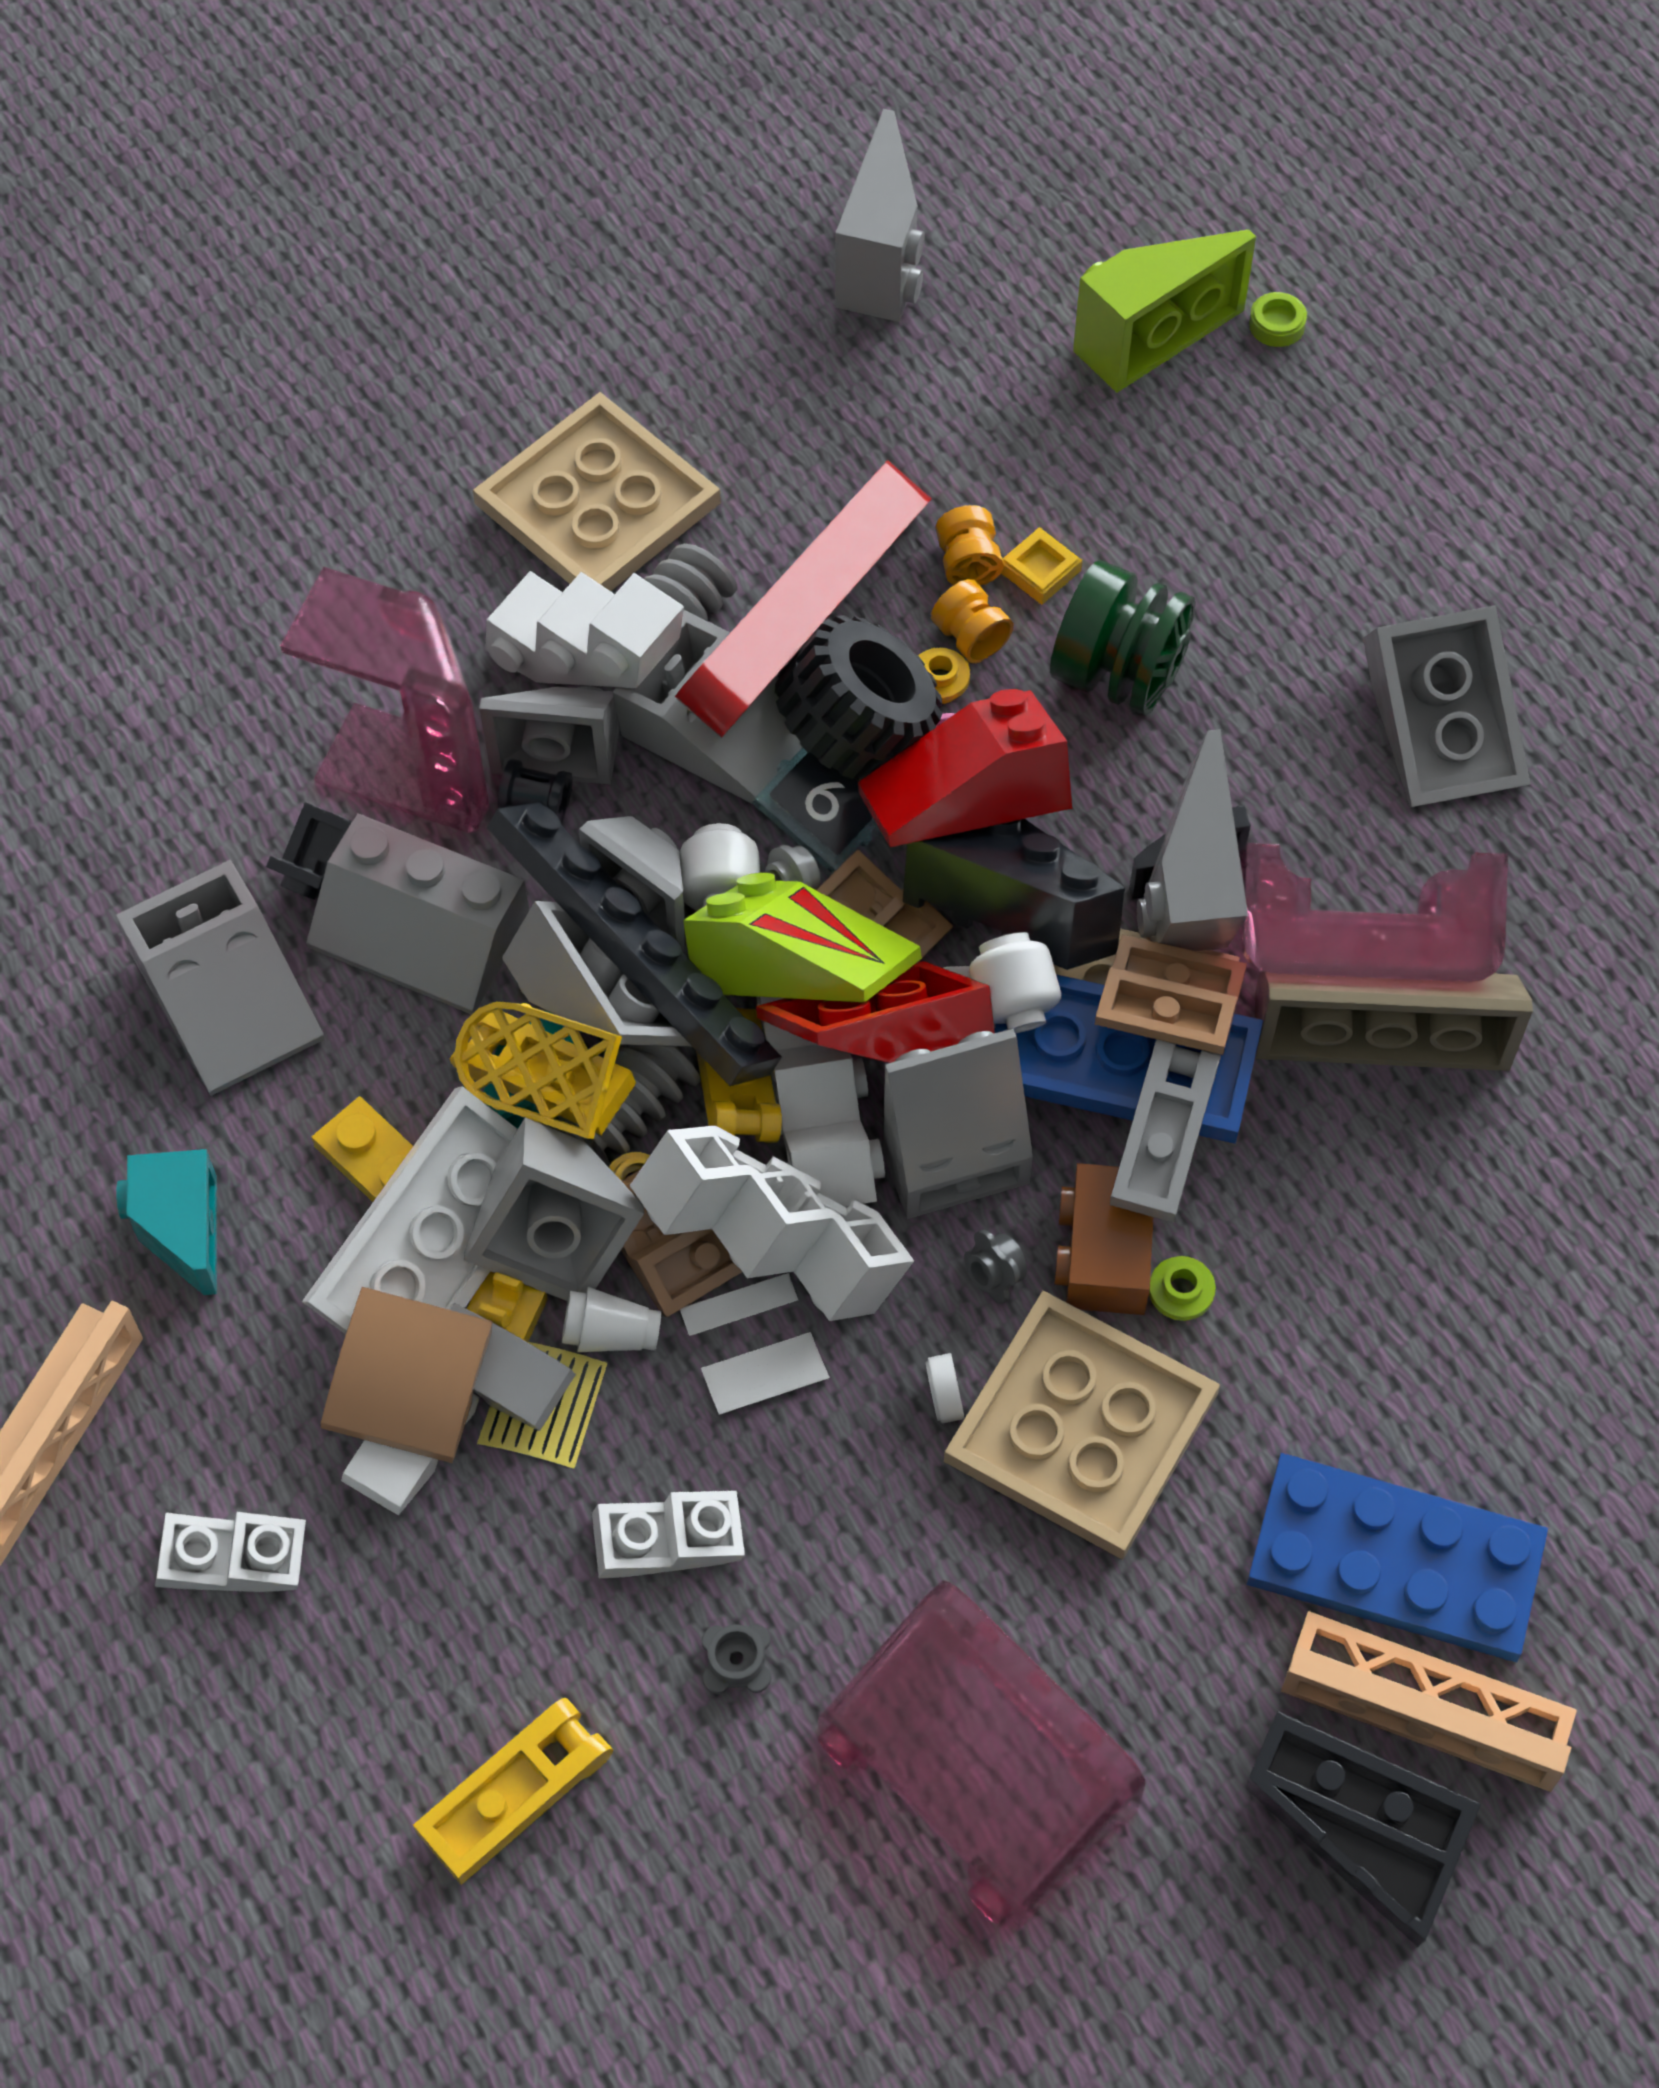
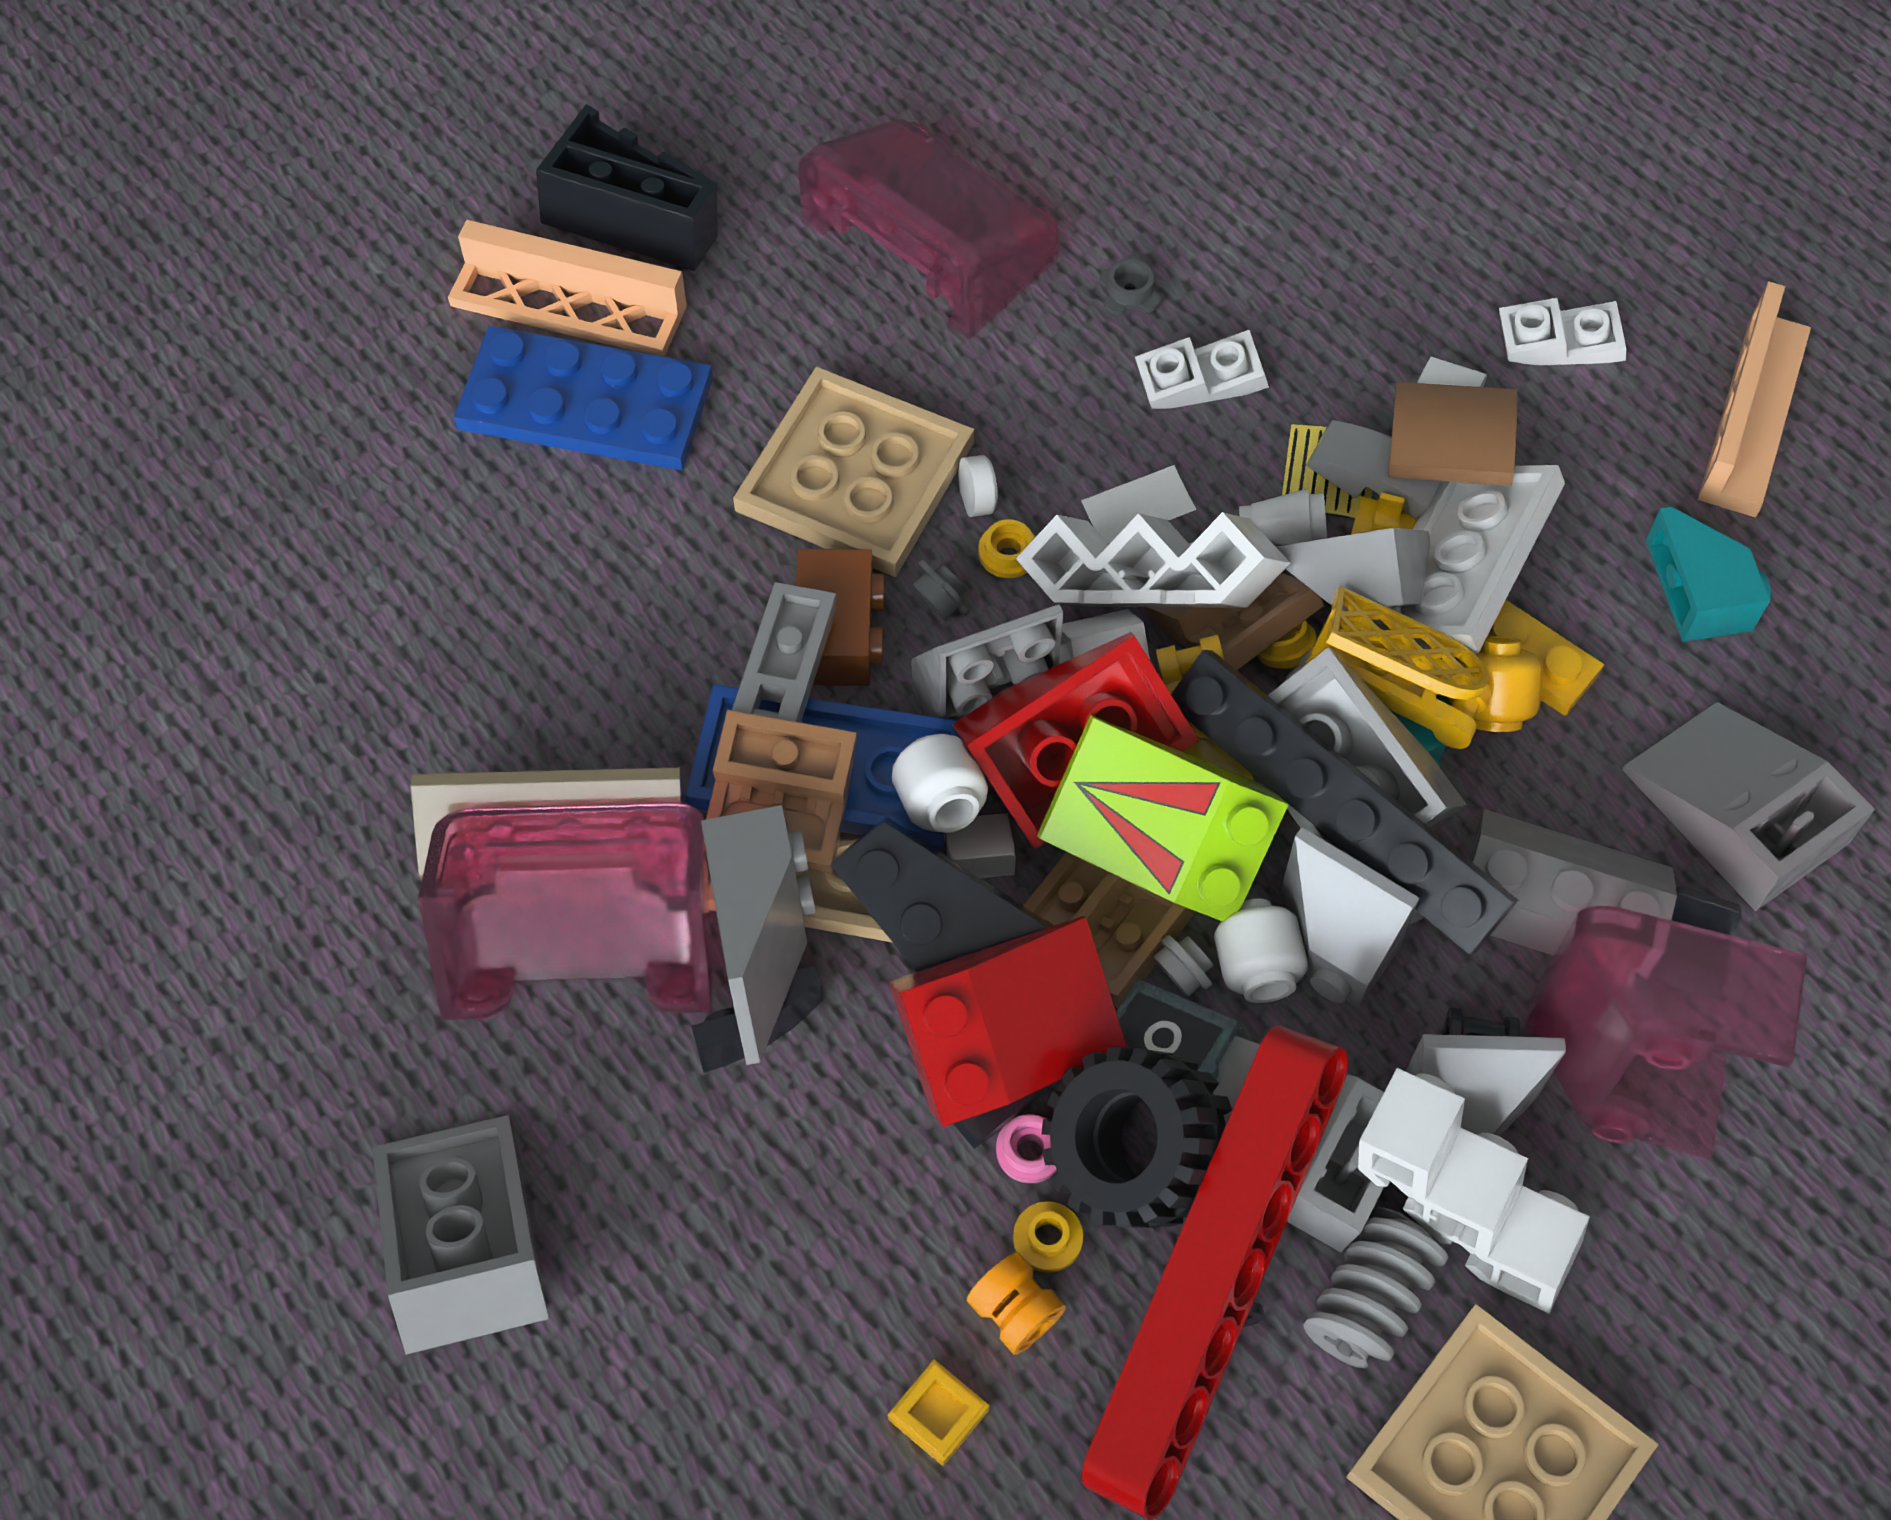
camera: 175 degrees right, 0 degrees up
yellow plate [413,1698,613,1885] -> none
light orange wheel [935,505,1004,586] -> none
dark green wheel [1049,560,1196,716] -> none
lime plate [1149,1256,1216,1321] -> none
none -> yellow plate [978,519,1035,578]
none -> yellow head [1459,636,1543,732]

